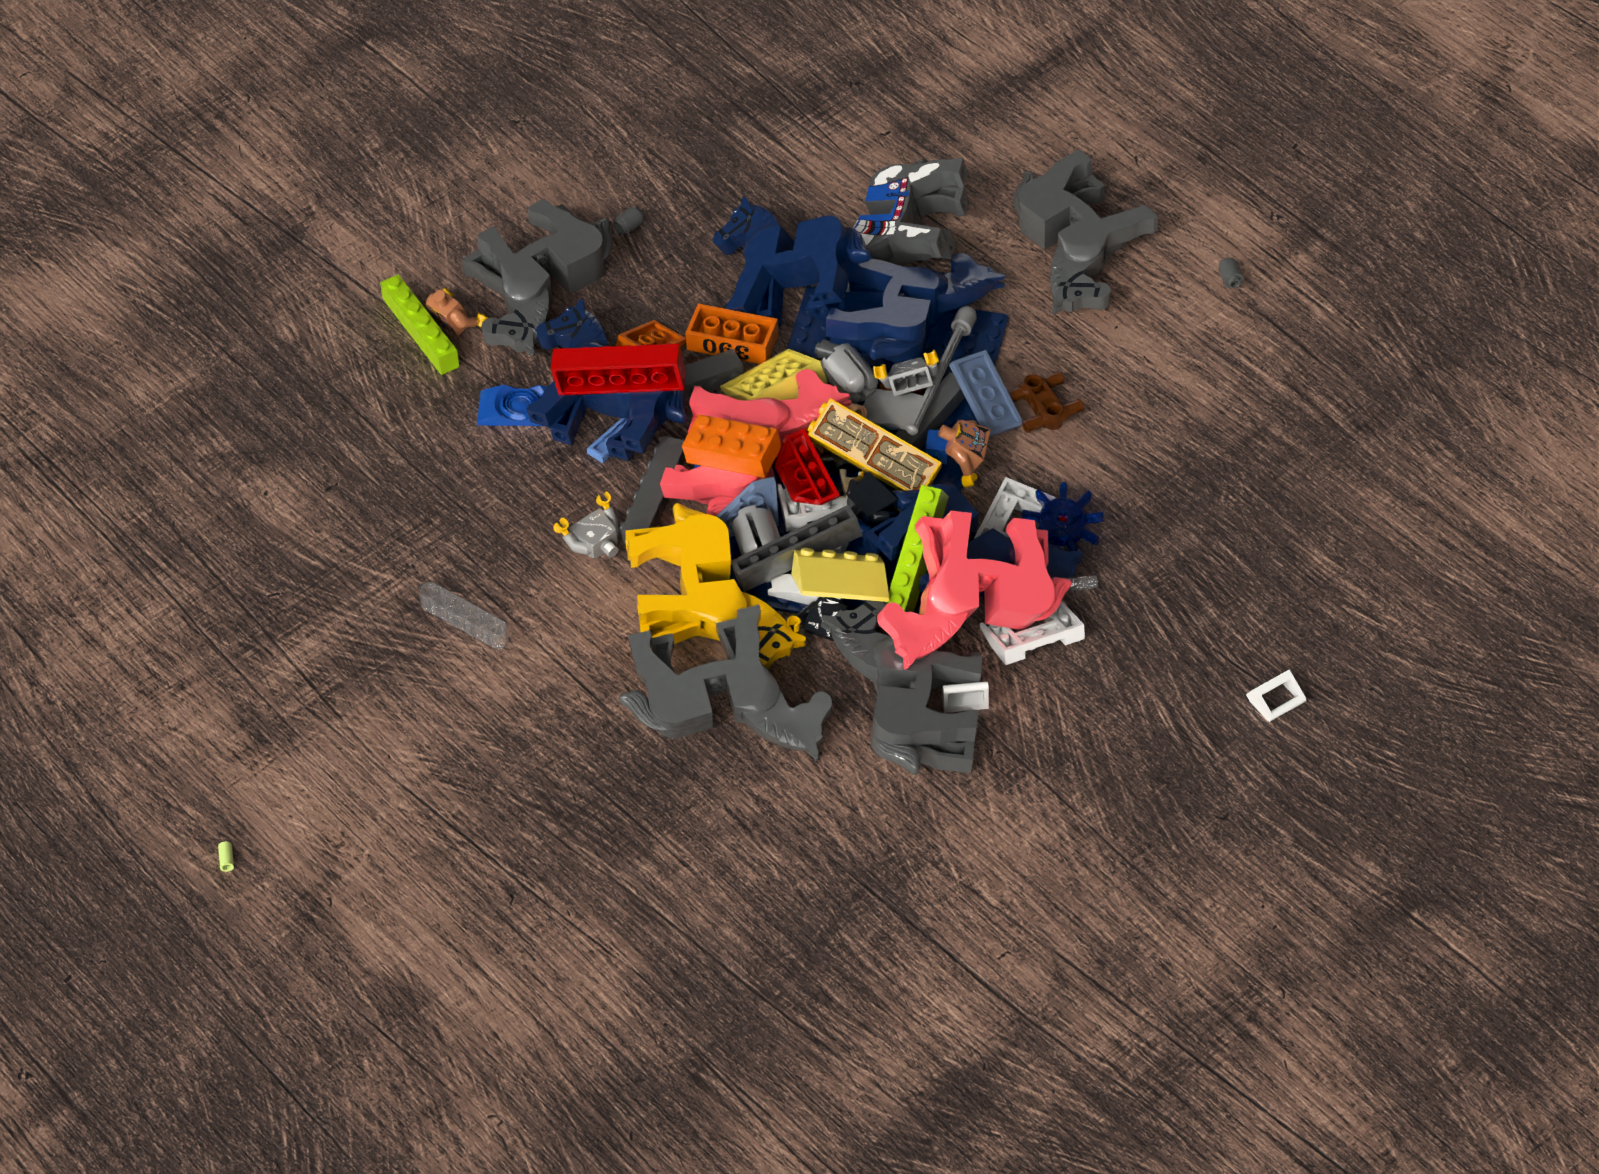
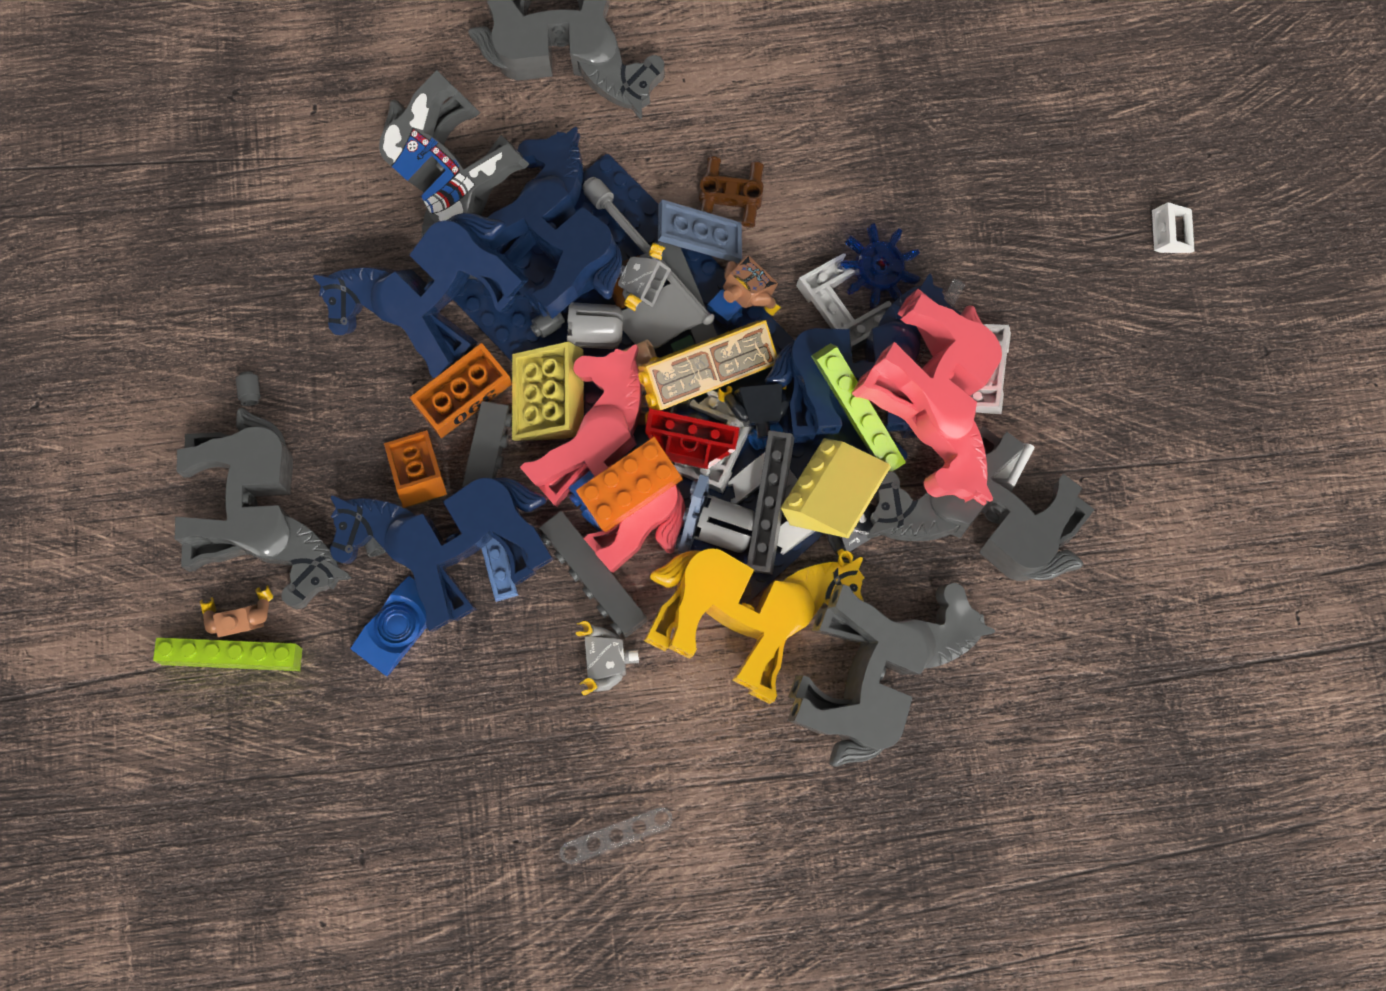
camera: 55 degrees left, 25 degrees up
red brick [551,343,686,395] -> none

